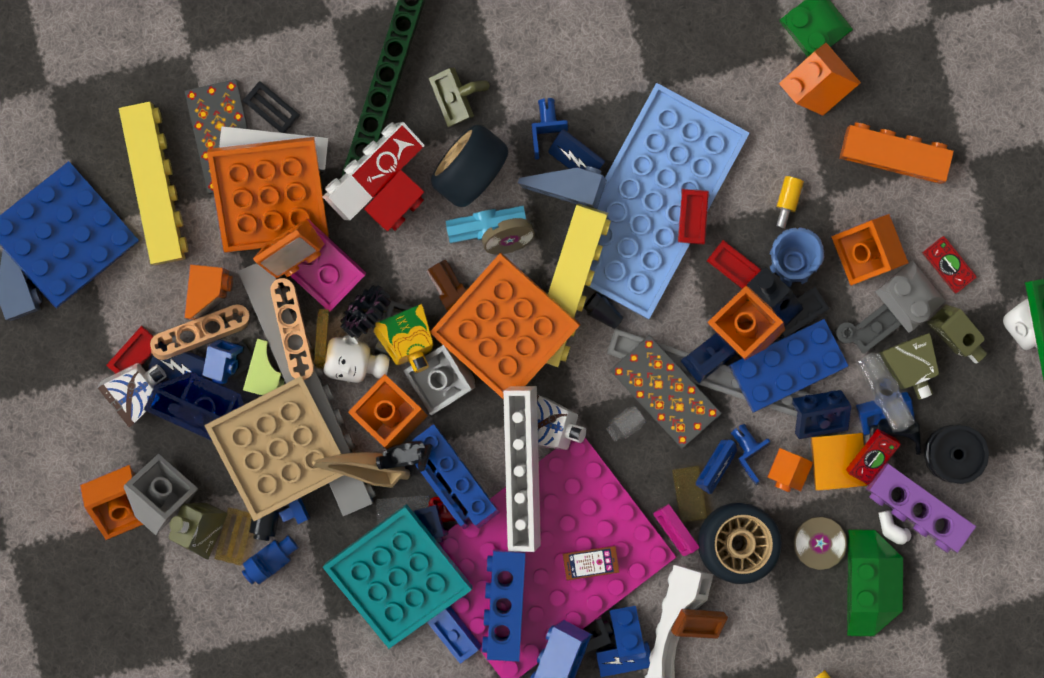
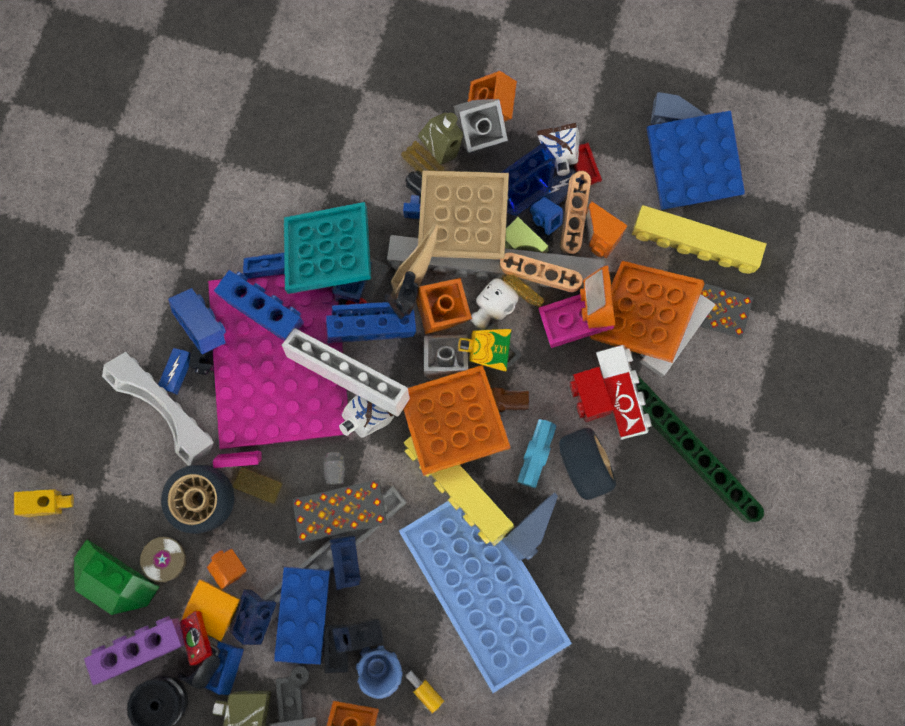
camera: 125 degrees right, 10 degrees down
blue piece [242,535,299,585] -> none
black tile [243,81,300,133] -> none
black gear [340,285,391,338] -> none
olive plate [429,67,490,127] -> none
dark tan tile [482,218,535,255] -> none
blue bracket [532,98,568,160] -> none
dark blue slope [548,130,605,170] -> none
tile [562,546,619,580] -> none
black cone [583,292,624,329] -> none
blue plate [610,606,646,662] -> none
dark orange tile [671,609,728,639] -> none
red tile [678,189,709,245] -> none
blue slope [695,440,737,494] -> none
red tile [706,240,761,289] -> none
orange slope [707,286,785,360] -> none
blue bracket [731,424,771,486] -> none
clear piece [858,353,915,433] -> none
white arm [878,510,911,545] -> none

